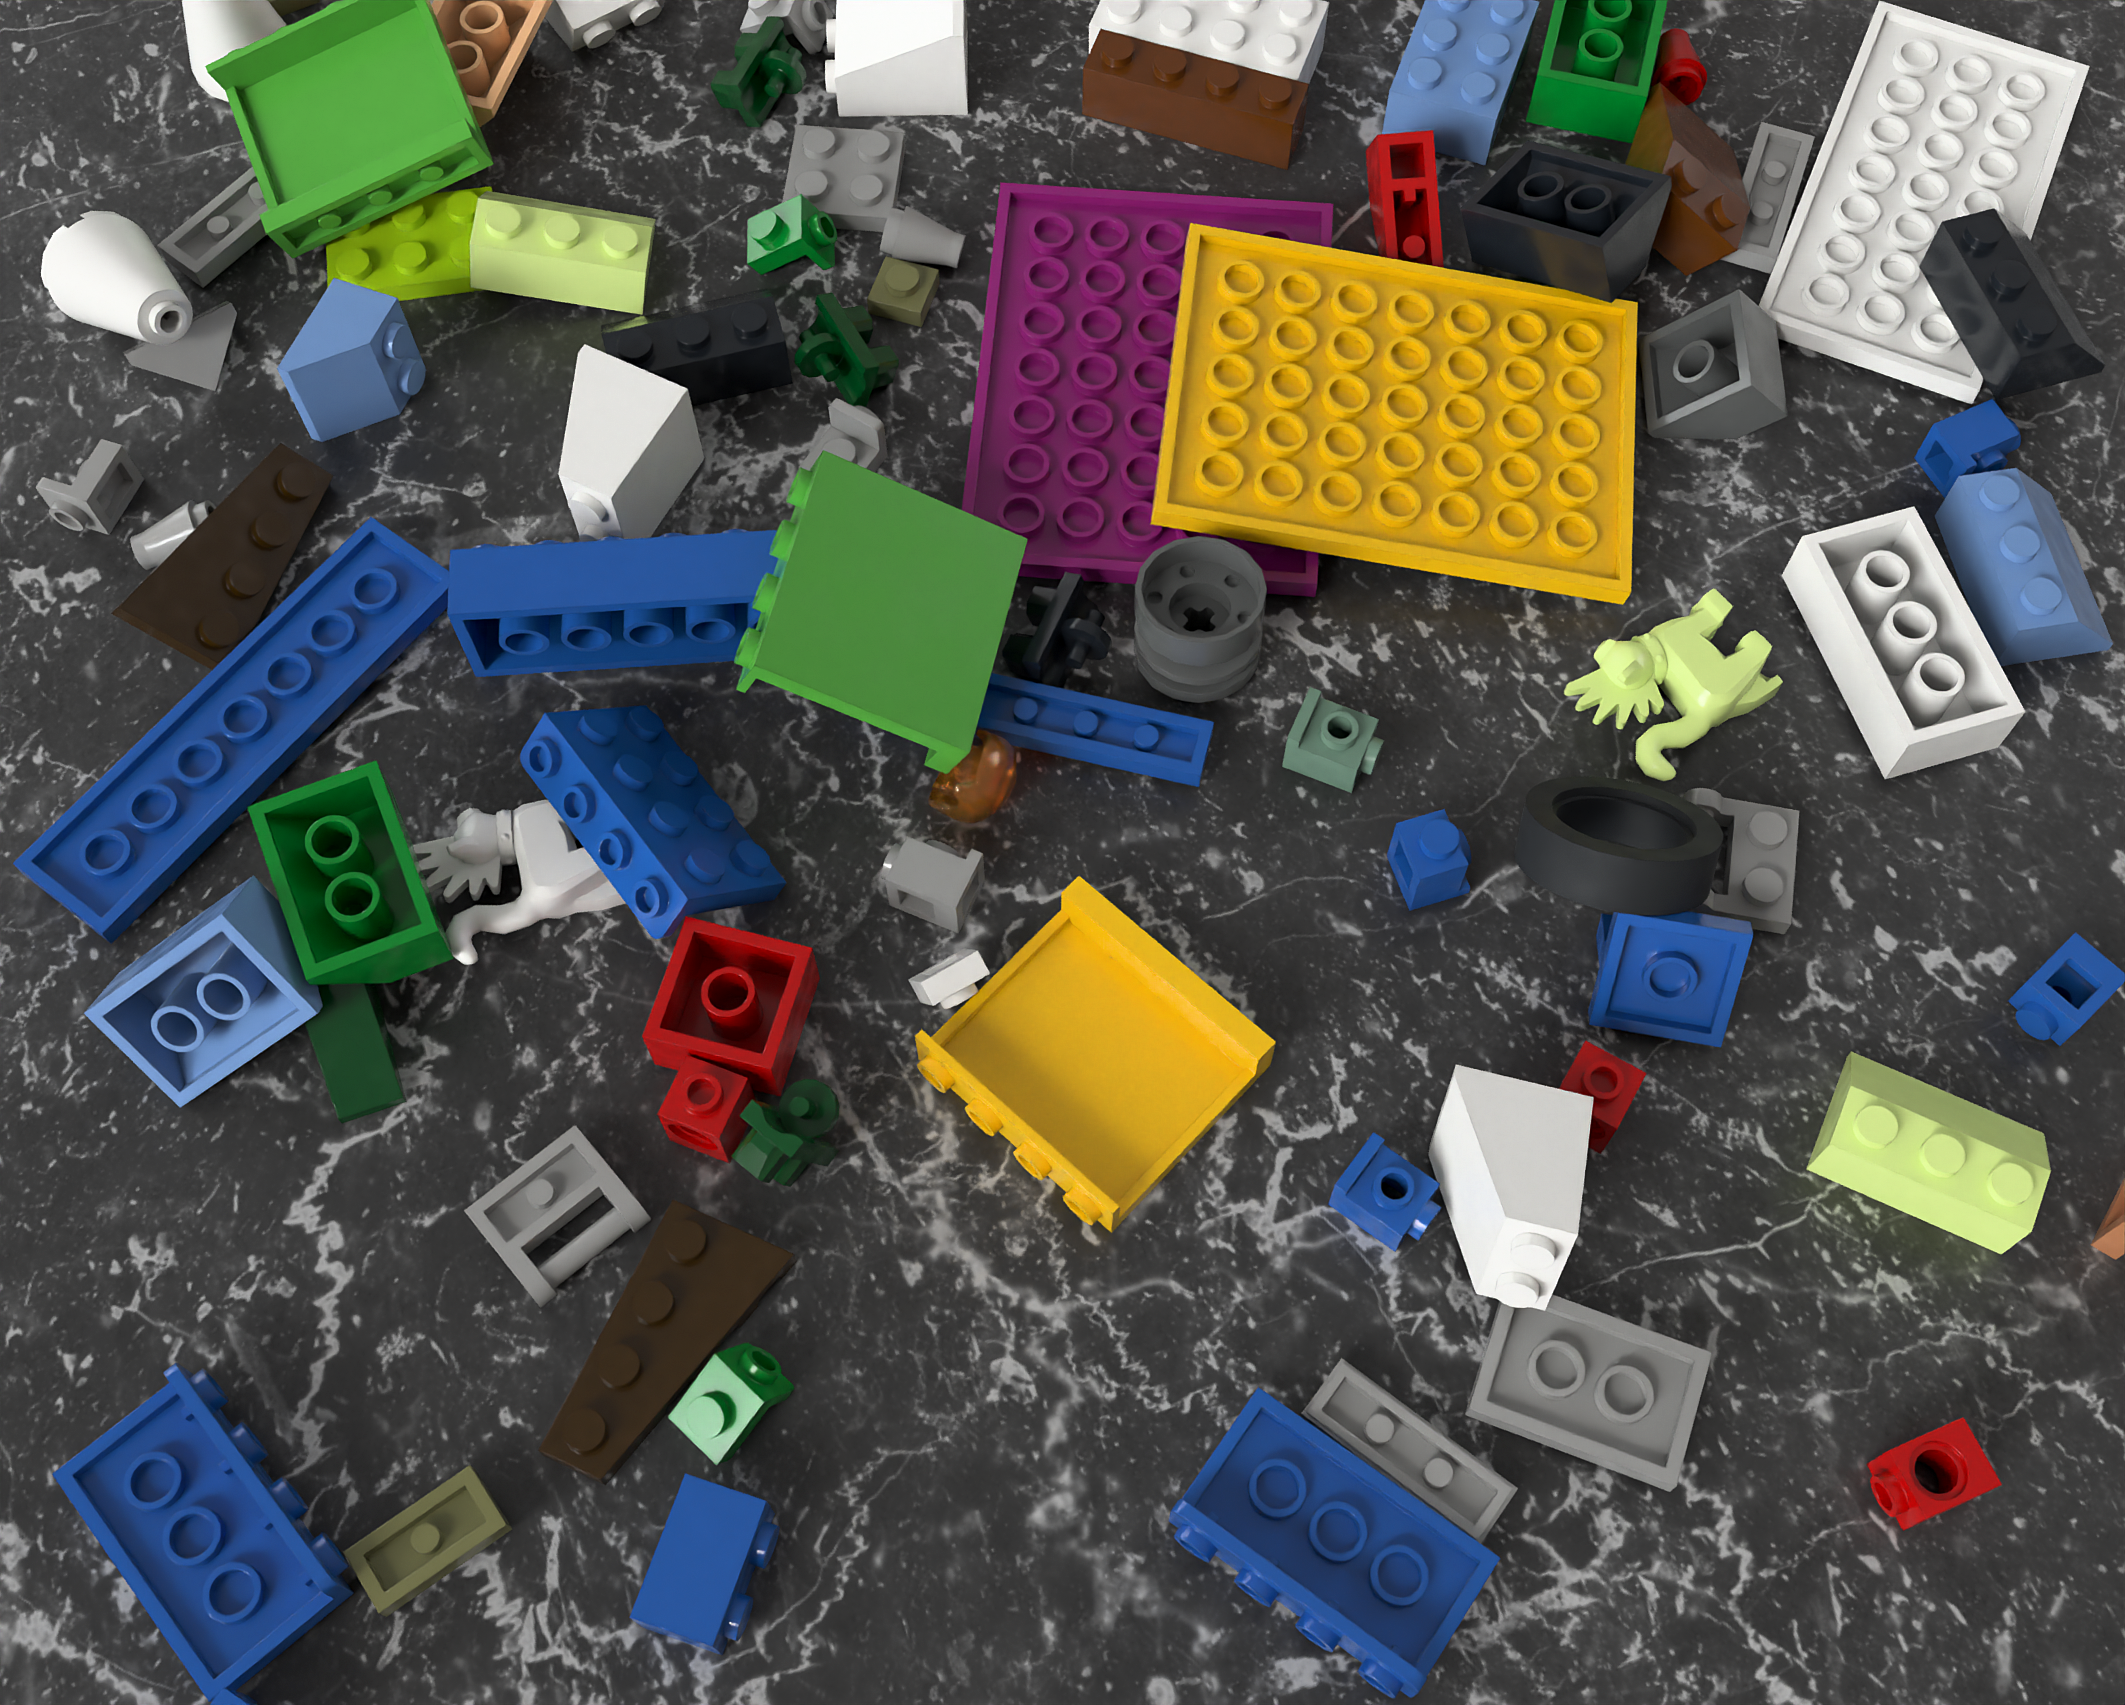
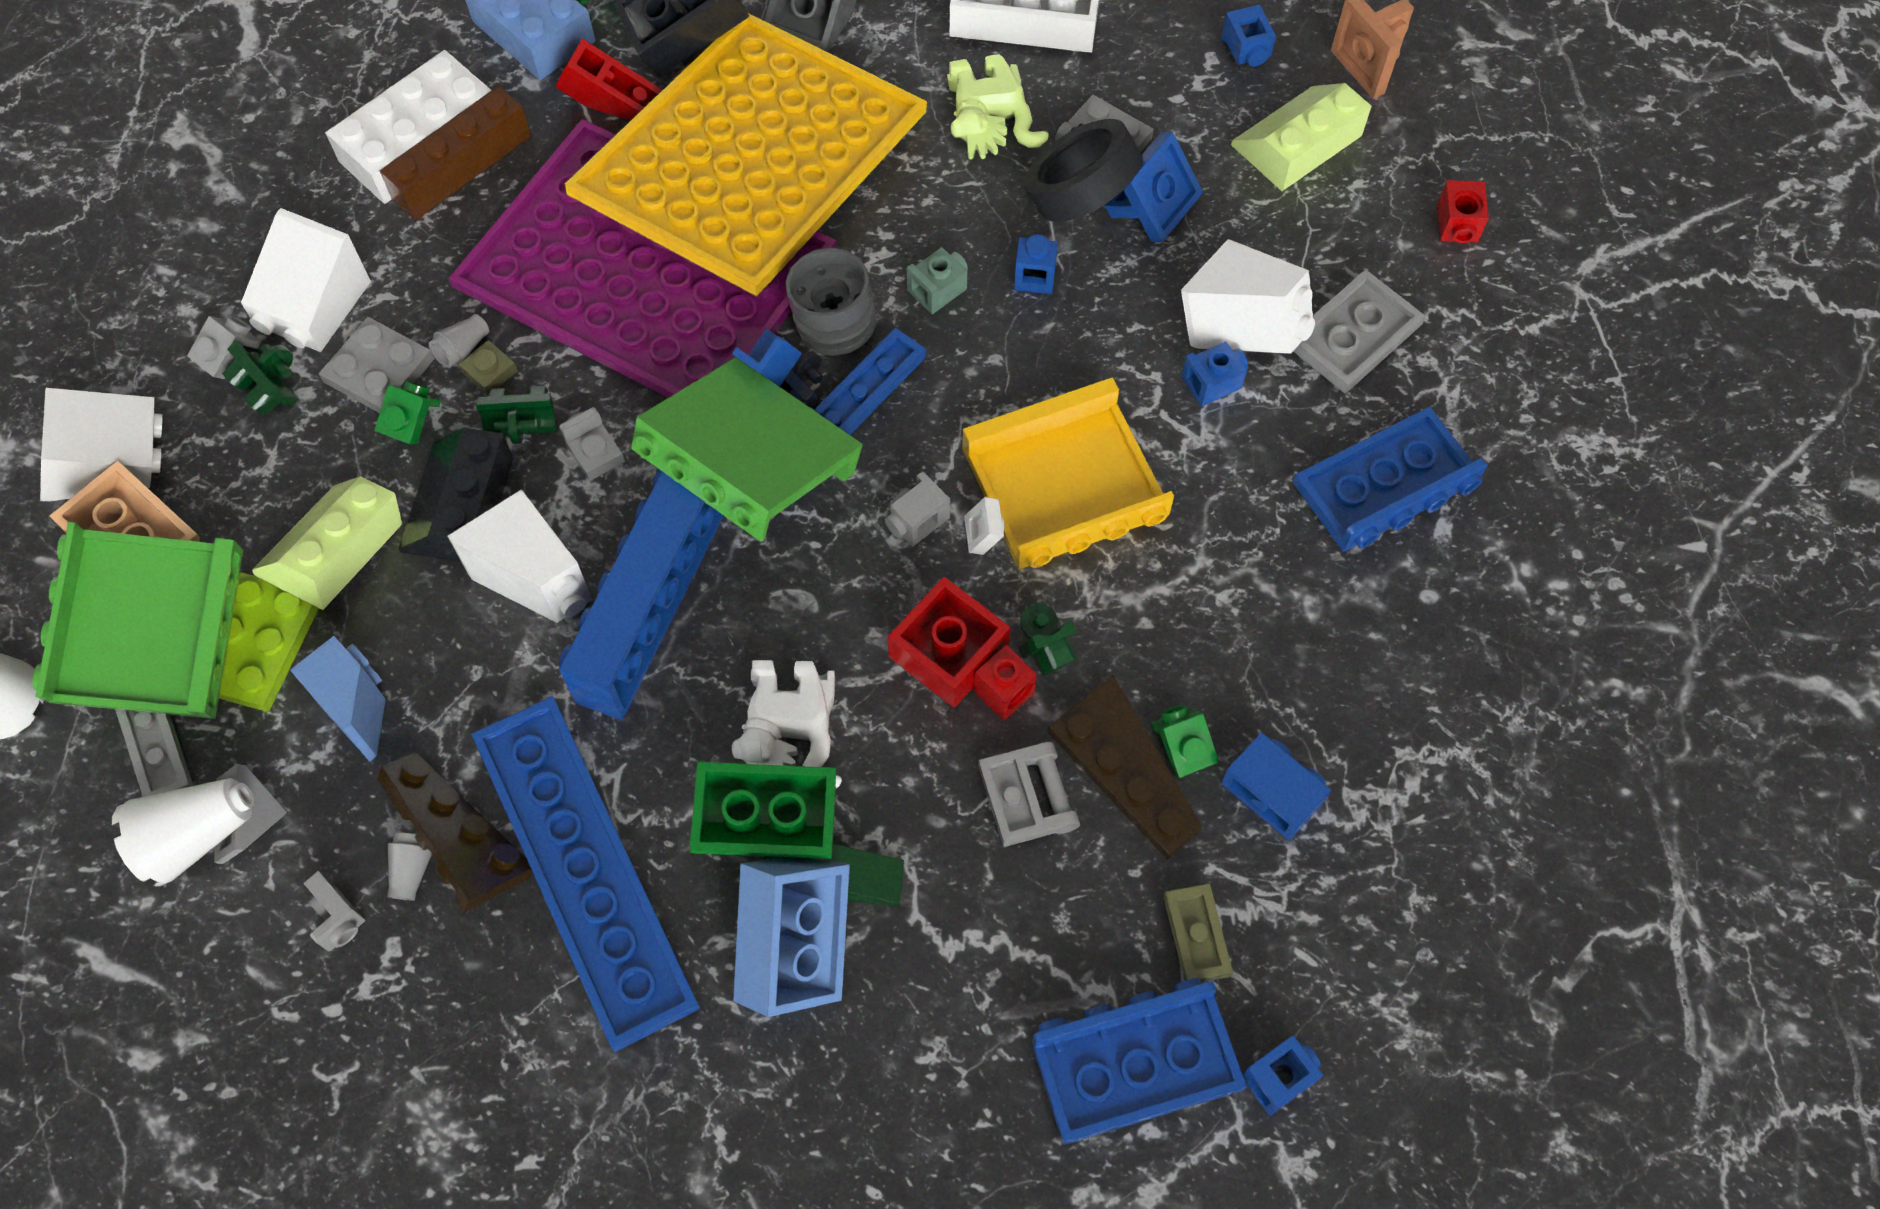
camera: 65 degrees left, 0 degrees up
blue bracket [520,705,787,939] -> none
clear orange hair [928,729,1017,824] -> none
light grey tile [1300,1358,1518,1544] -> none
red brick [1558,1040,1647,1154] -> none
none -> blue panel [732,329,802,387]

